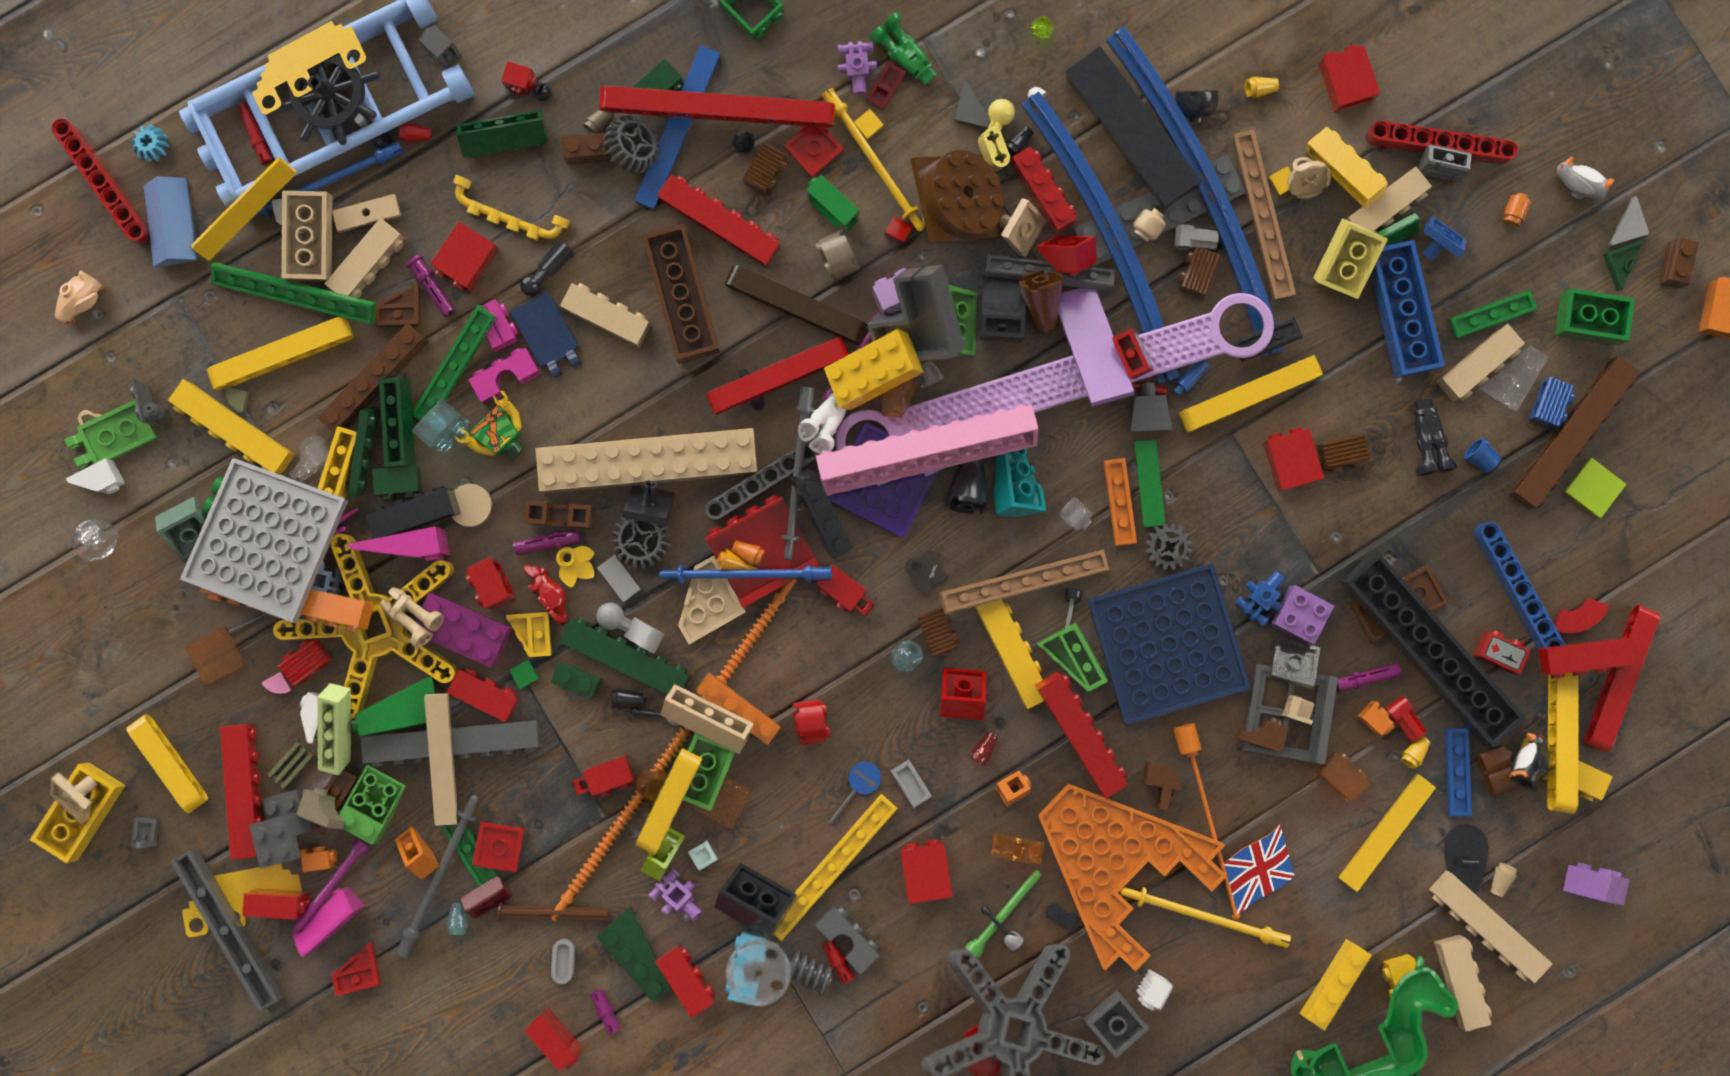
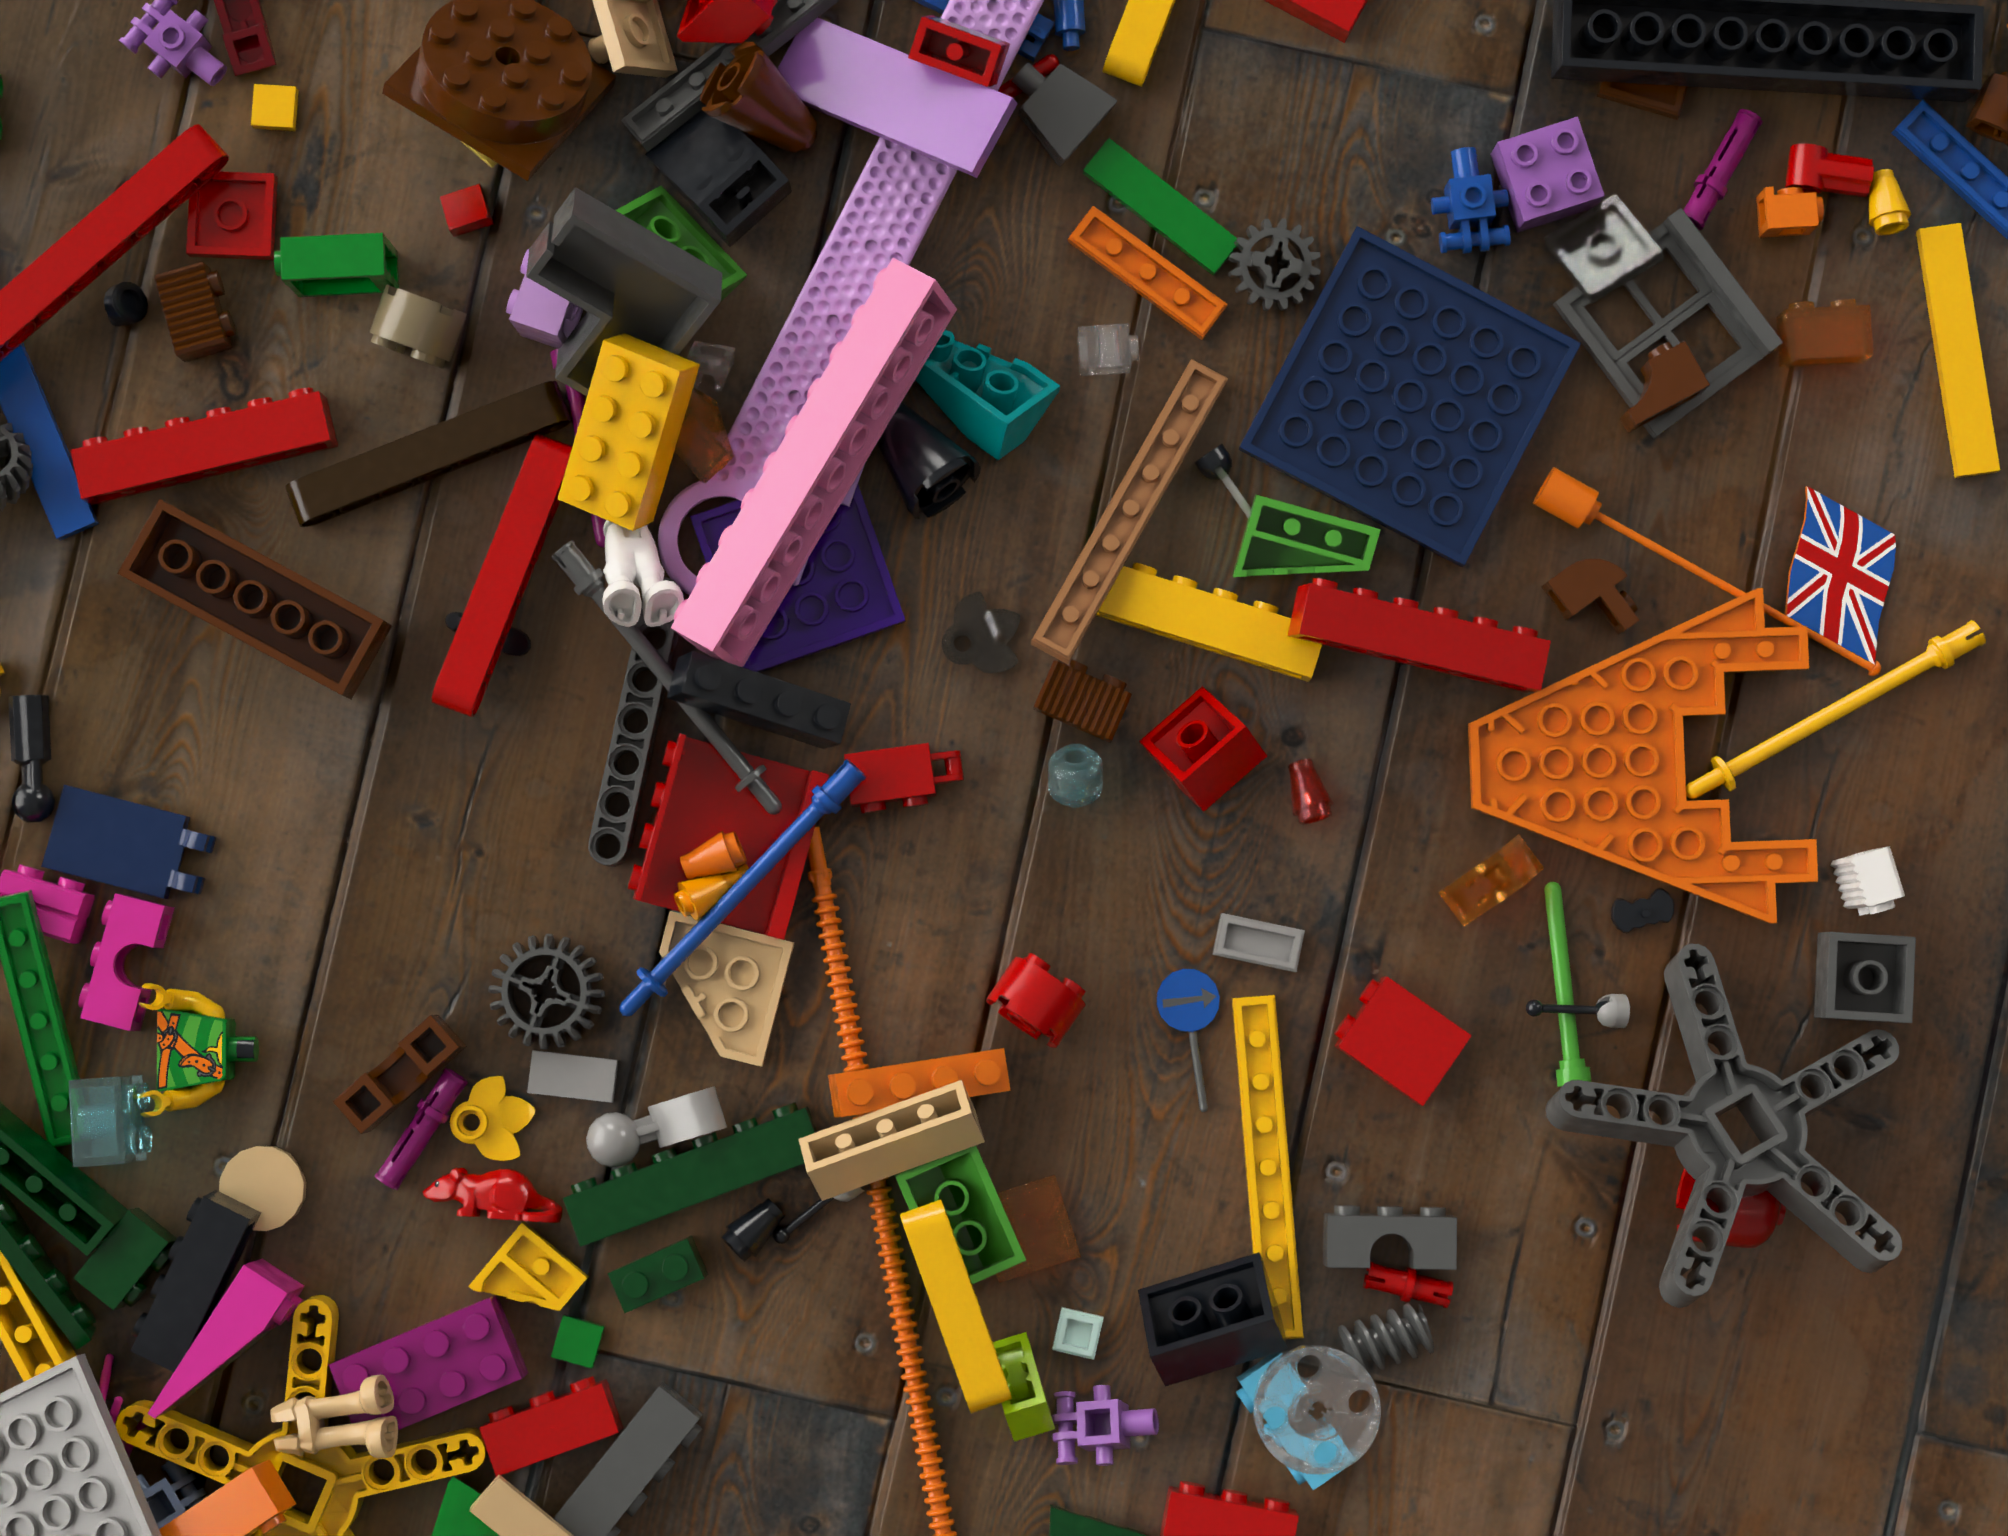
camera: 45 degrees left, 0 degrees up
red brick [466,557,517,610] -> none
tan brick [536,428,758,494] -> none
tan brick [560,283,651,348] -> none
red brick [572,755,636,798] -> none
black tile [623,480,675,525] -> none
reddish brown arch [636,770,669,814] -> none
yellow bar [822,88,925,232] -> none
orange brick [996,771,1032,808] -> none
tan panel [1282,695,1314,725] -> none

